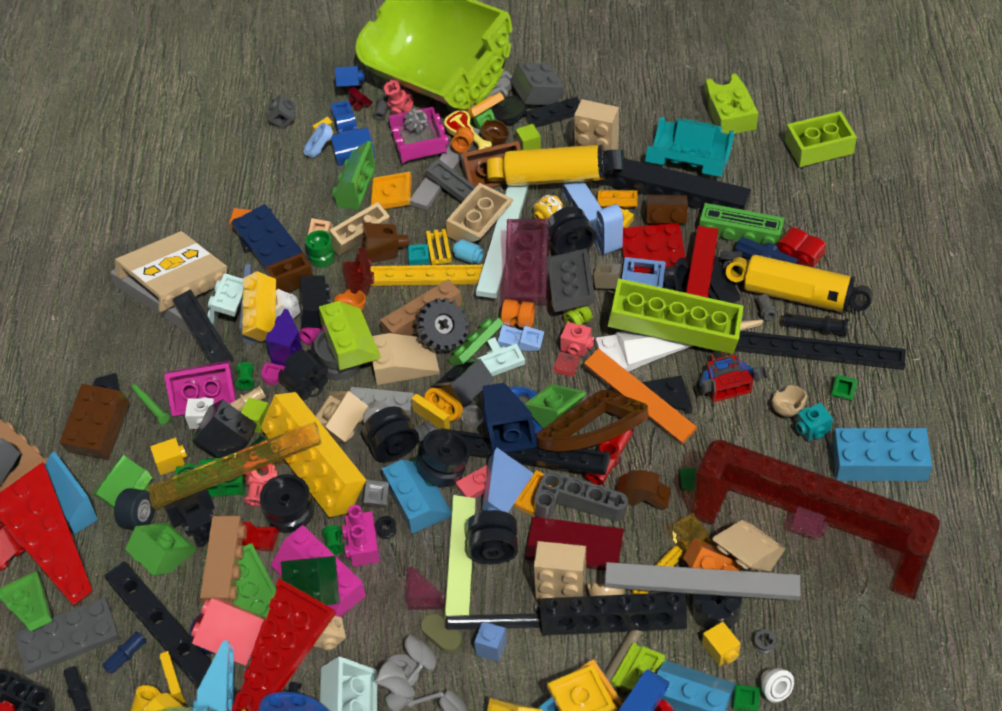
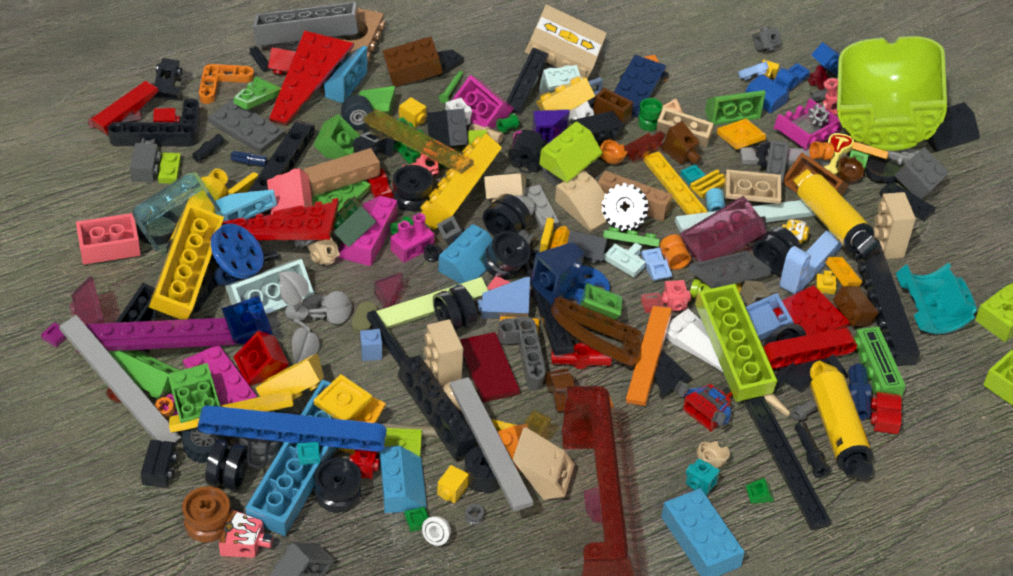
camera: 55 degrees right, 5 degrees down
lime piece [515,124,541,150] -> none
none -> black piece [752,141,770,167]

